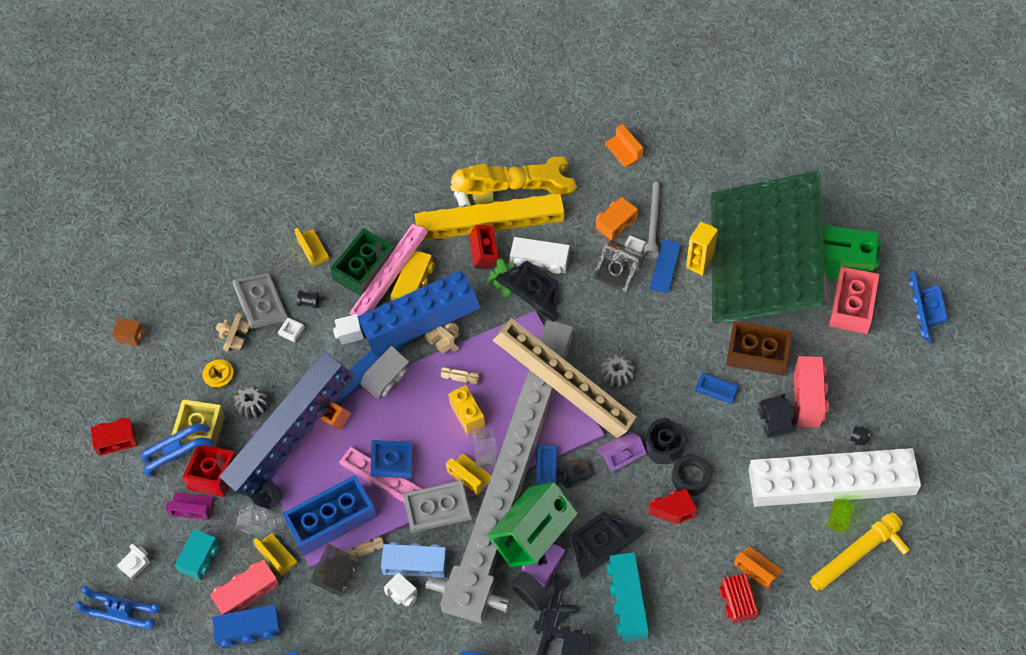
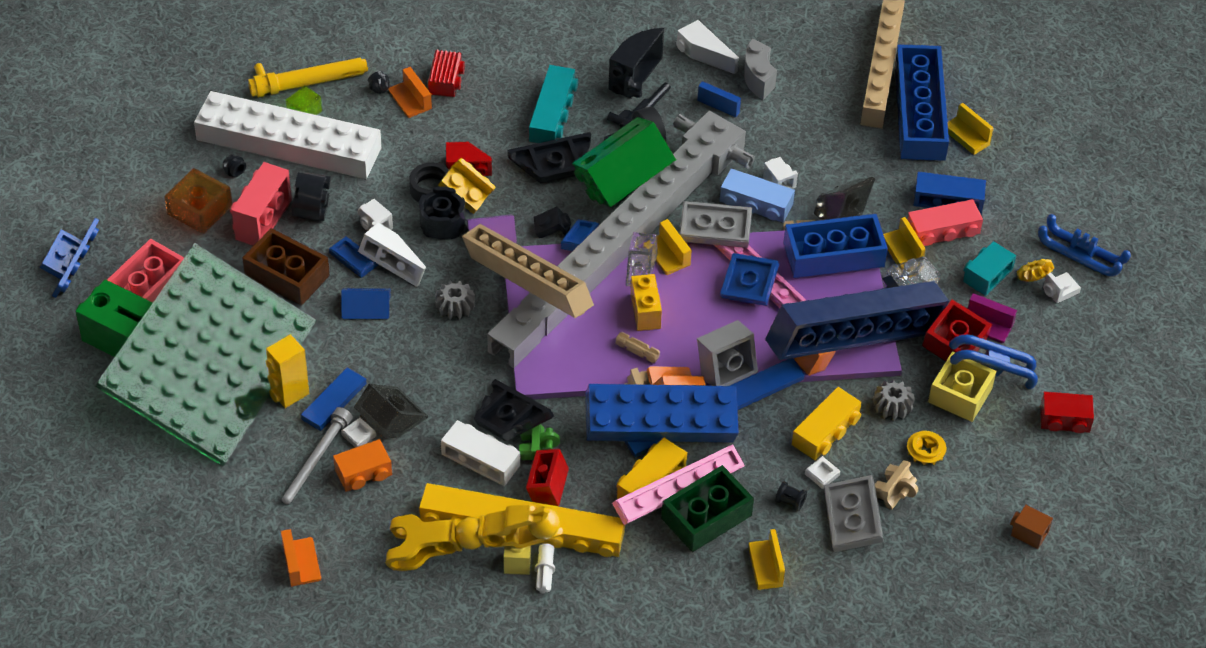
camera: 165 degrees left, 10 degrees down
white brick [333,314,364,344] -> none
none -> clear orange brick [164,168,232,234]
none -> blue panel [341,288,391,319]
none -> white brick [357,199,393,230]
none -> white slope [358,223,426,287]
none -> black plate [367,71,390,94]
none -> yellow bracket [438,158,495,214]
none -> orange panel [647,366,706,386]
none -> yellow brick [792,387,861,460]
none -> yellow gear [1017,259,1054,282]

